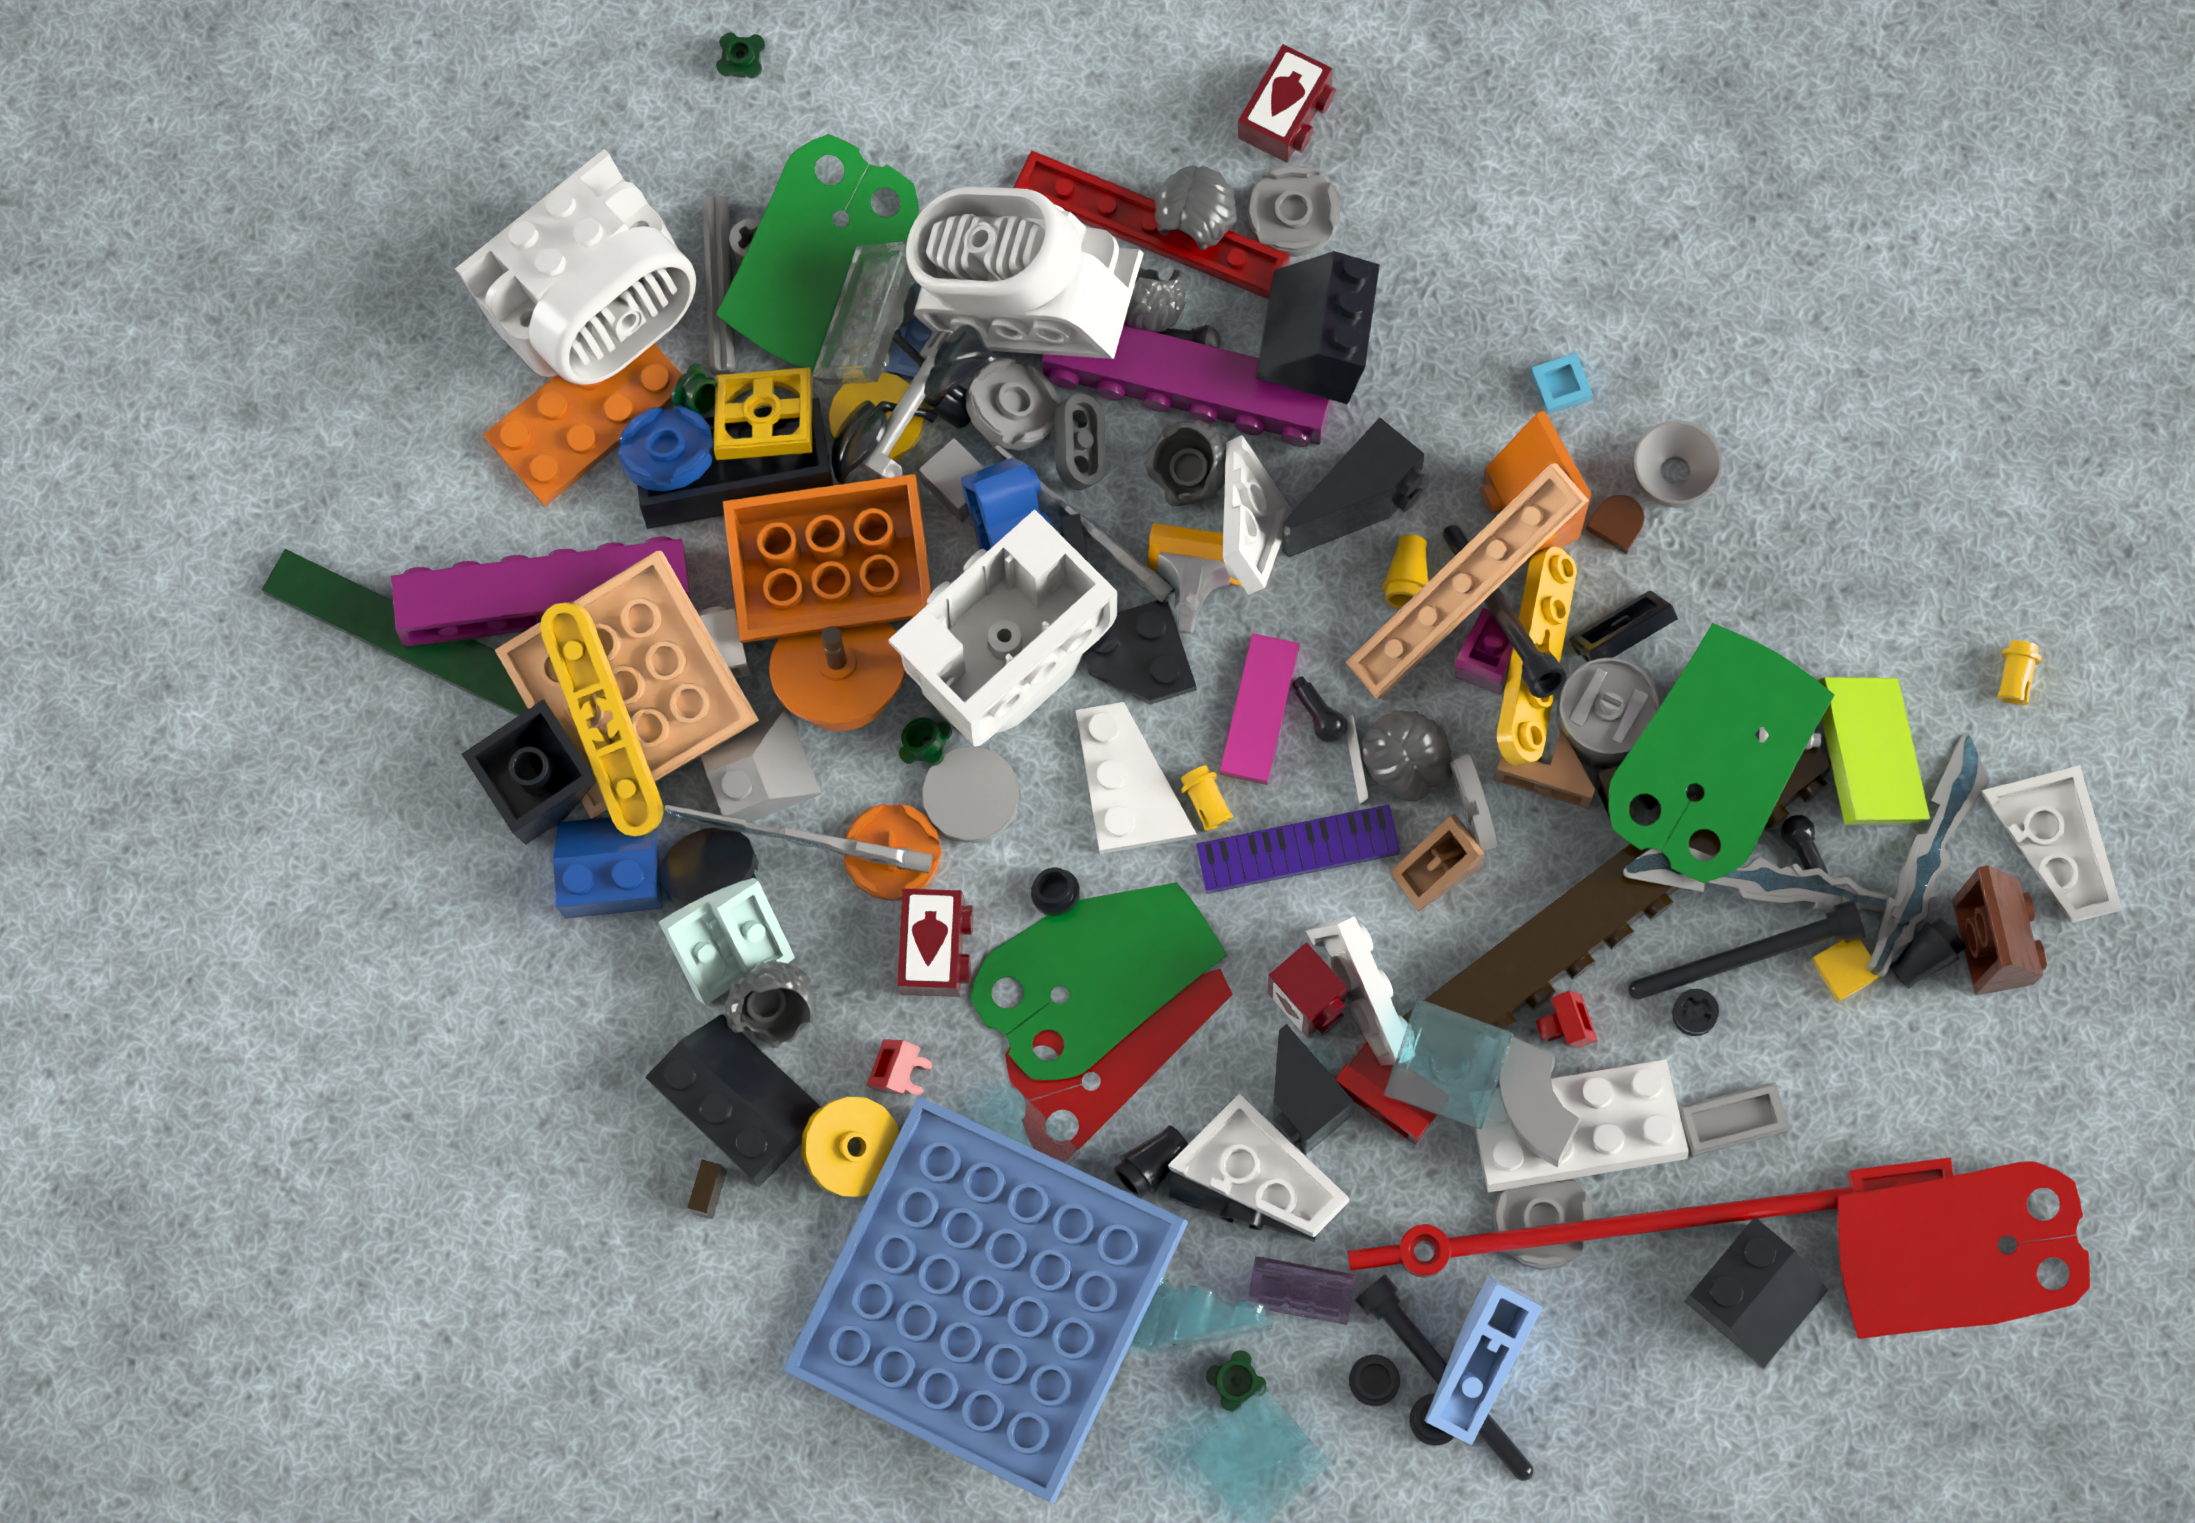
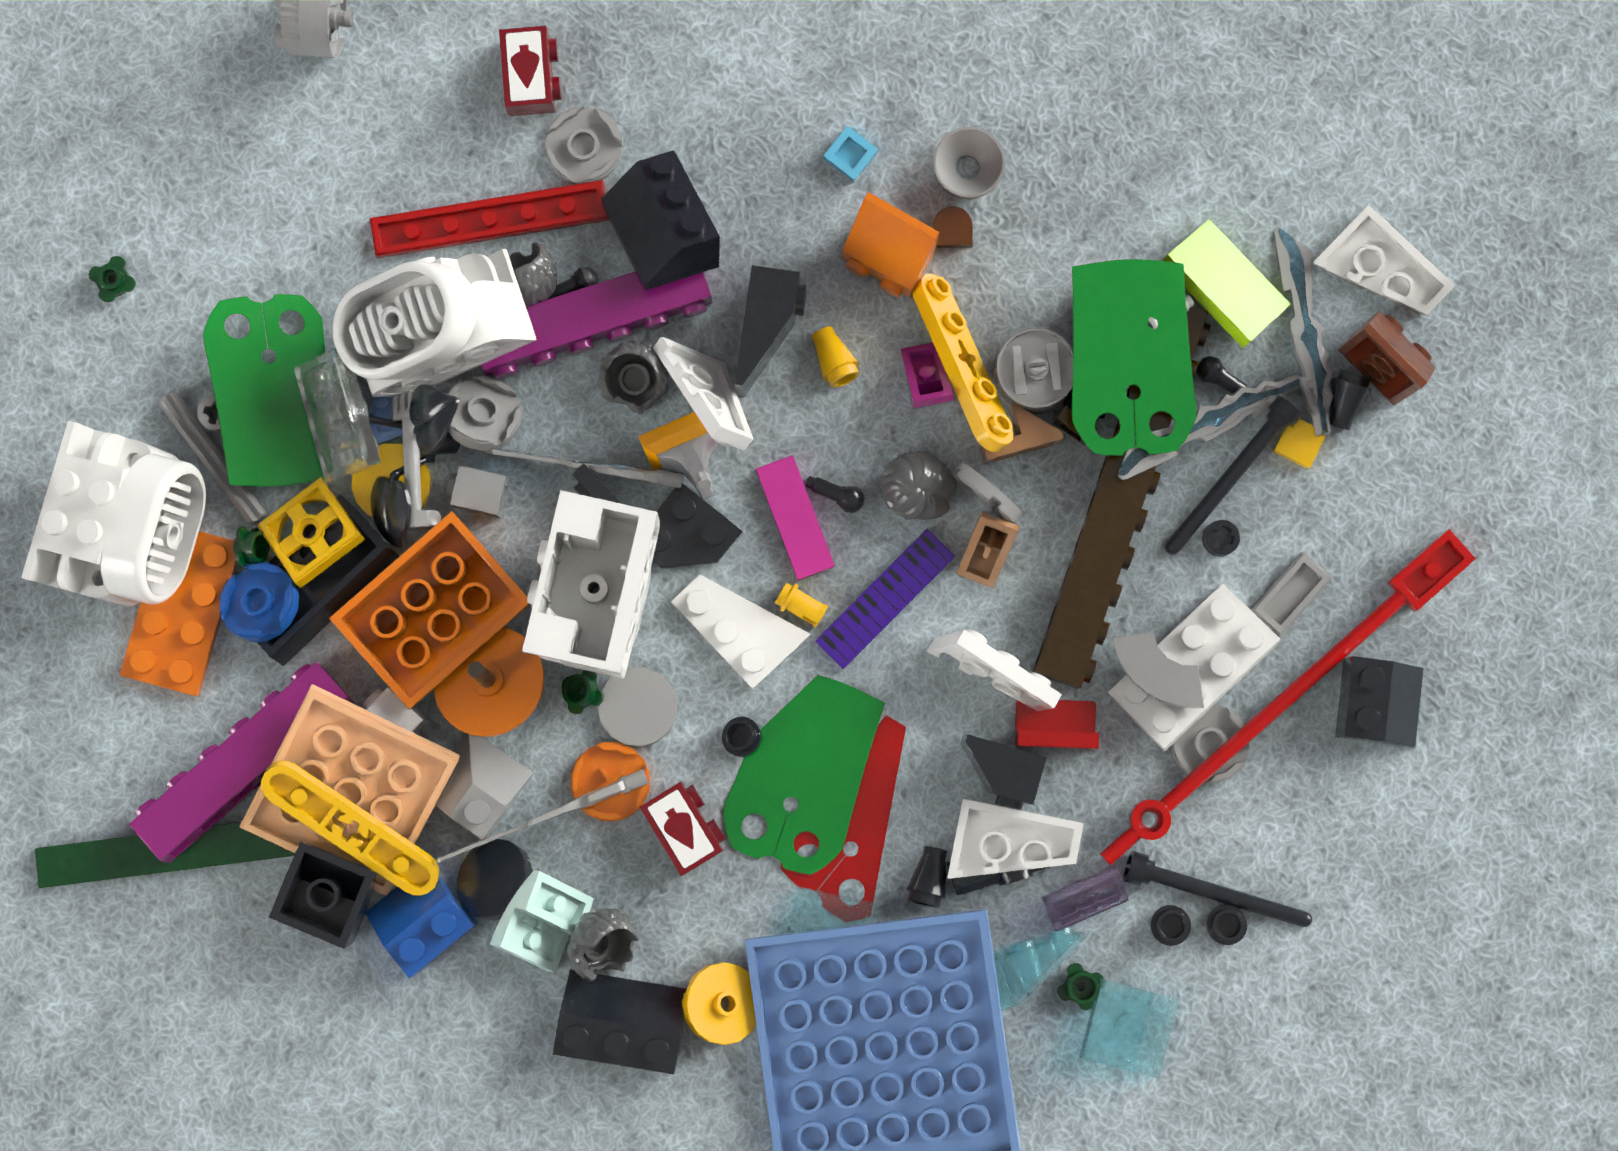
camera: 45 degrees left, 10 degrees up
dark brown tile [687,1159,727,1220] -> none
tile [866,1039,932,1095] -> none
blue brick [961,458,1052,551] -> none
dark grey plate [1054,393,1106,490] -> none
dark grey hair [1154,165,1237,250] -> none
dark red brick [1268,942,1347,1038] -> none
light nougat tile [1345,463,1589,699] -> none
white sticker [1346,714,1368,804] -> none
clear light blue tile [1384,999,1514,1129] -> none
light blue slope [1425,1275,1543,1445] -> none
black piece [1443,525,1566,698] -> none
red tile [1535,991,1598,1048] -> none
black tile [1569,590,1678,662] -> none
red piece [1838,1161,2090,1339] -> none
yellow pin [1997,640,2041,706] -> none

